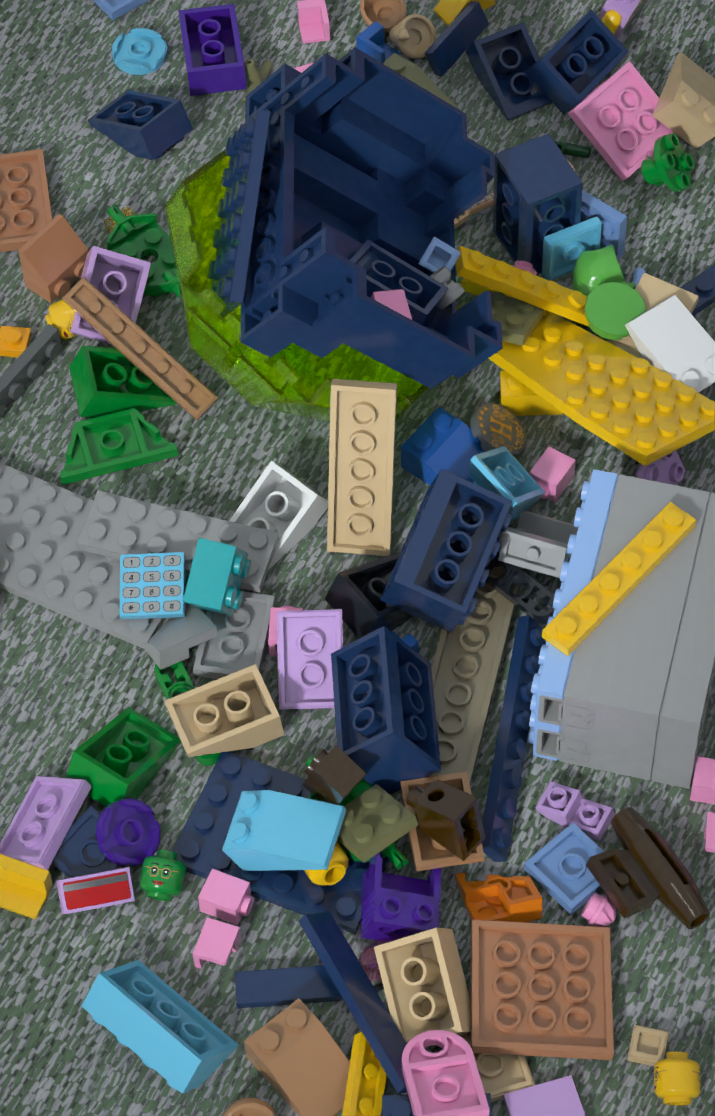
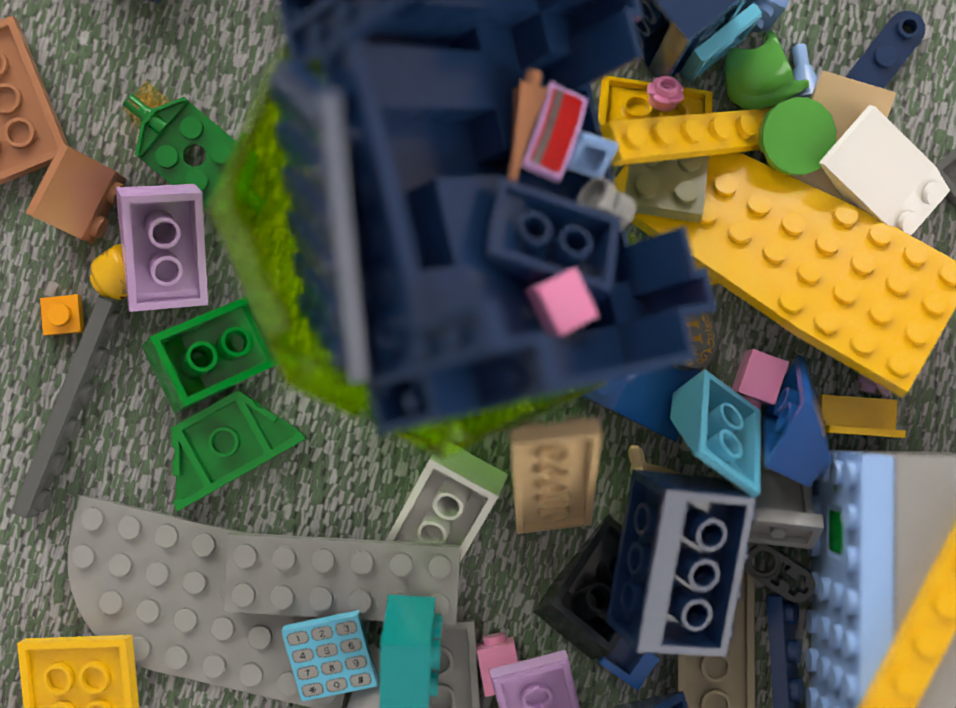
camera: 20 degrees left, 30 degrees up
medium nougat tile [62,277,218,421] -> none
none -> nougat piece [507,69,549,182]
none -> slope [520,82,588,183]
none -> blue slope [761,355,832,487]

